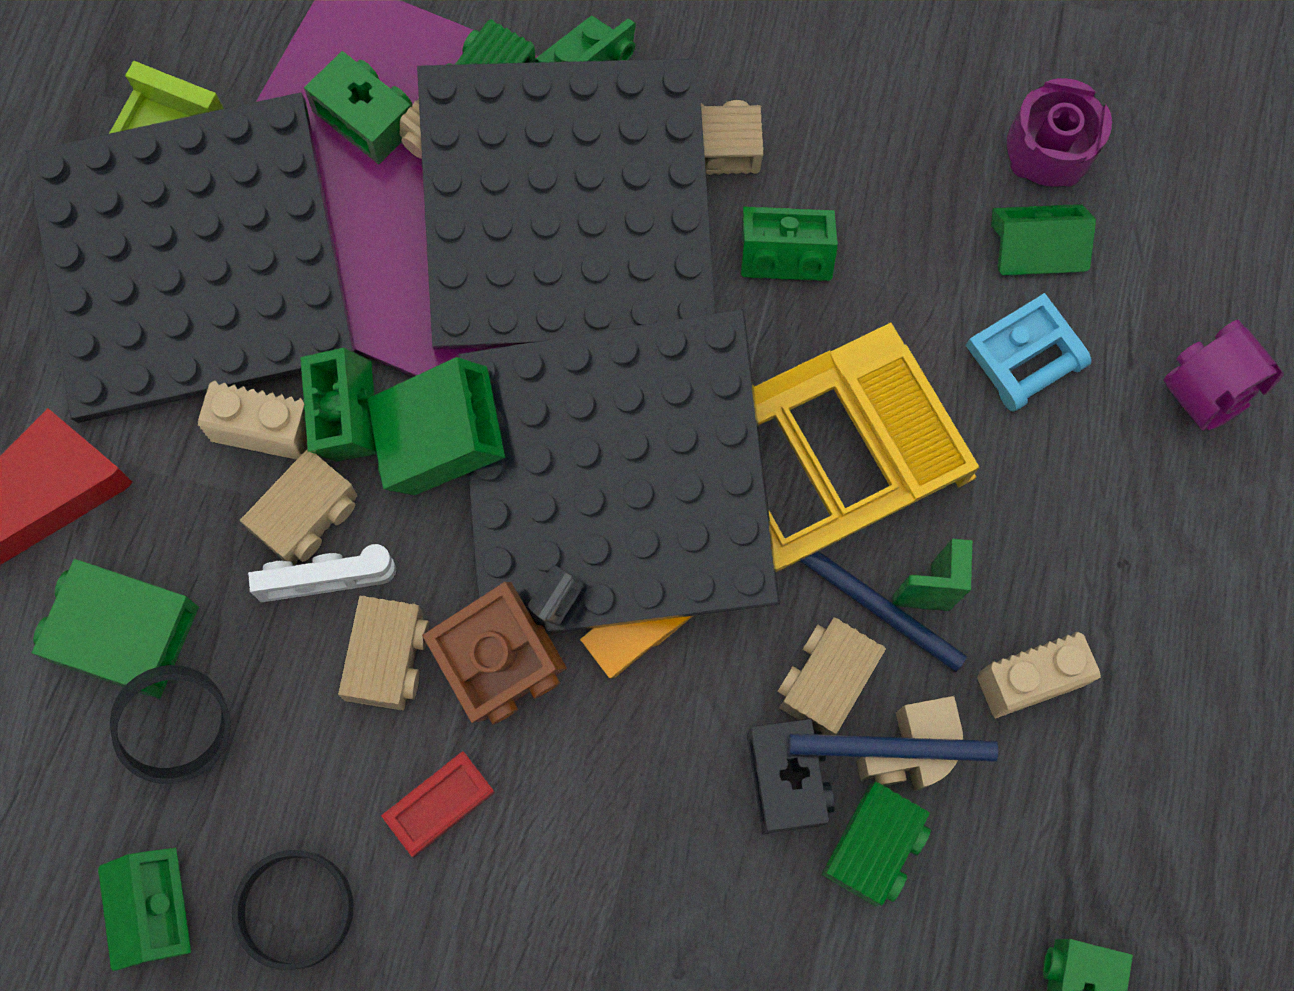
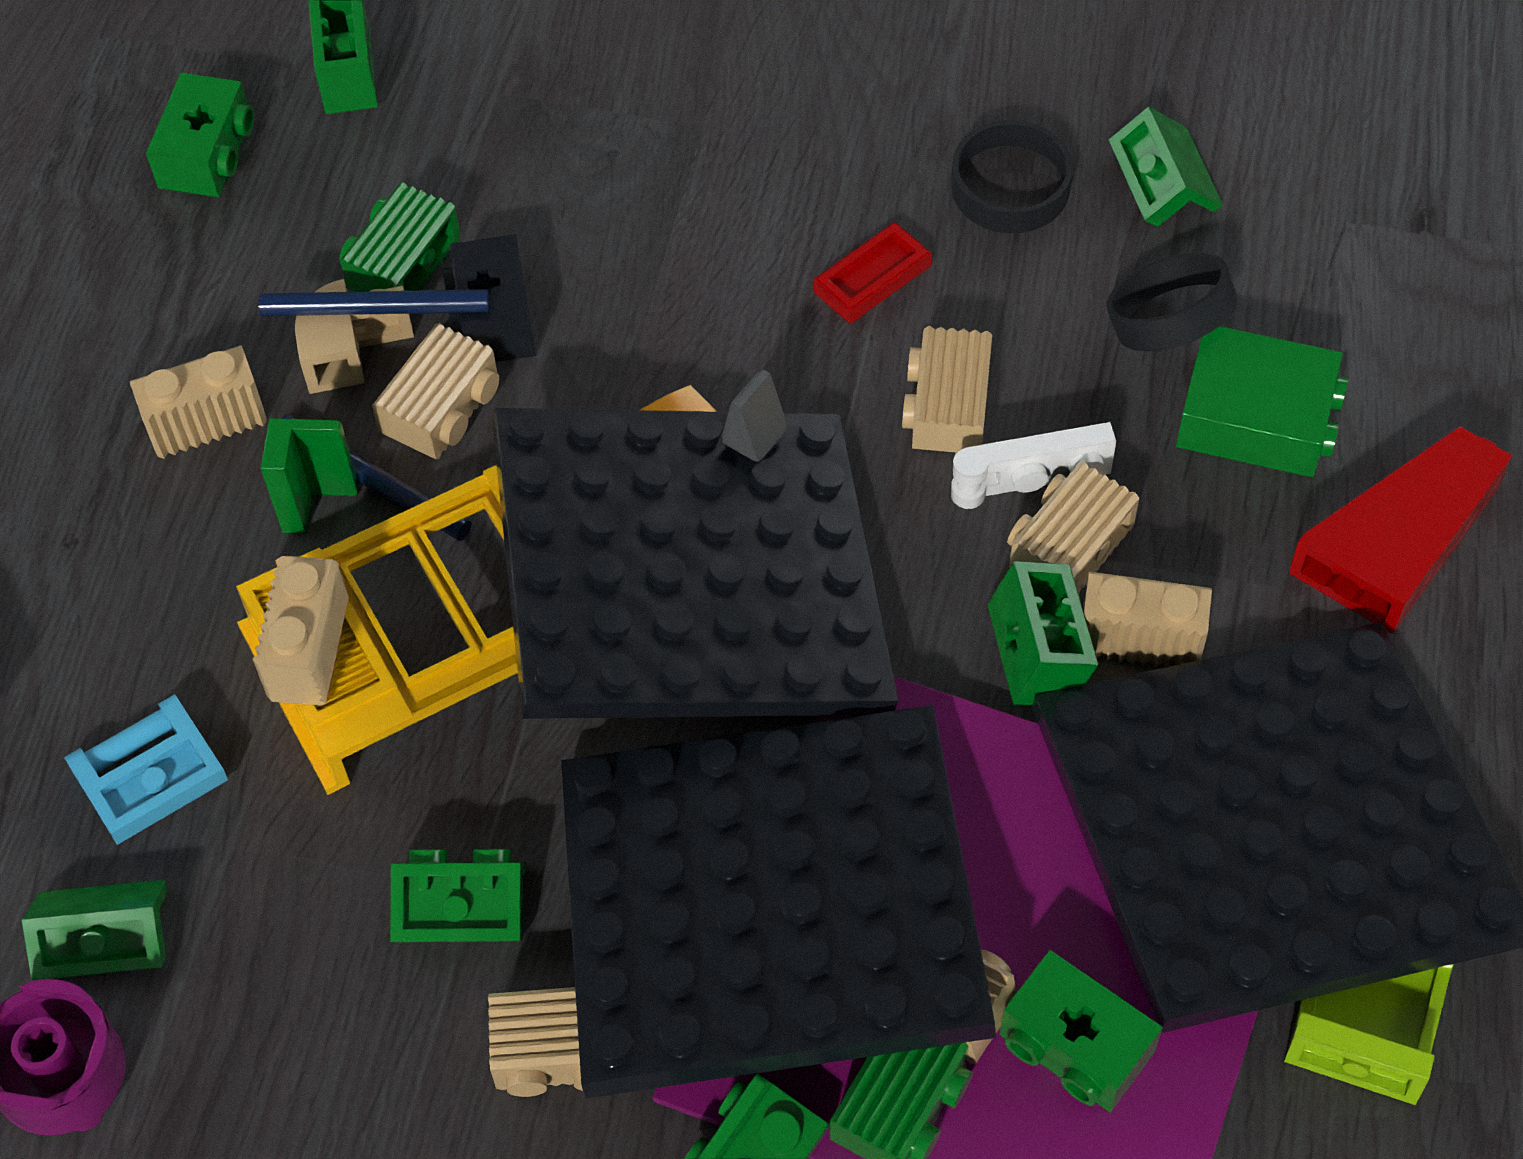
camera: 175 degrees left, 15 degrees down
green brick [367,357,505,495] -> none
dark orange plate [422,582,567,725] -> none
none -> tan brick [253,556,349,706]

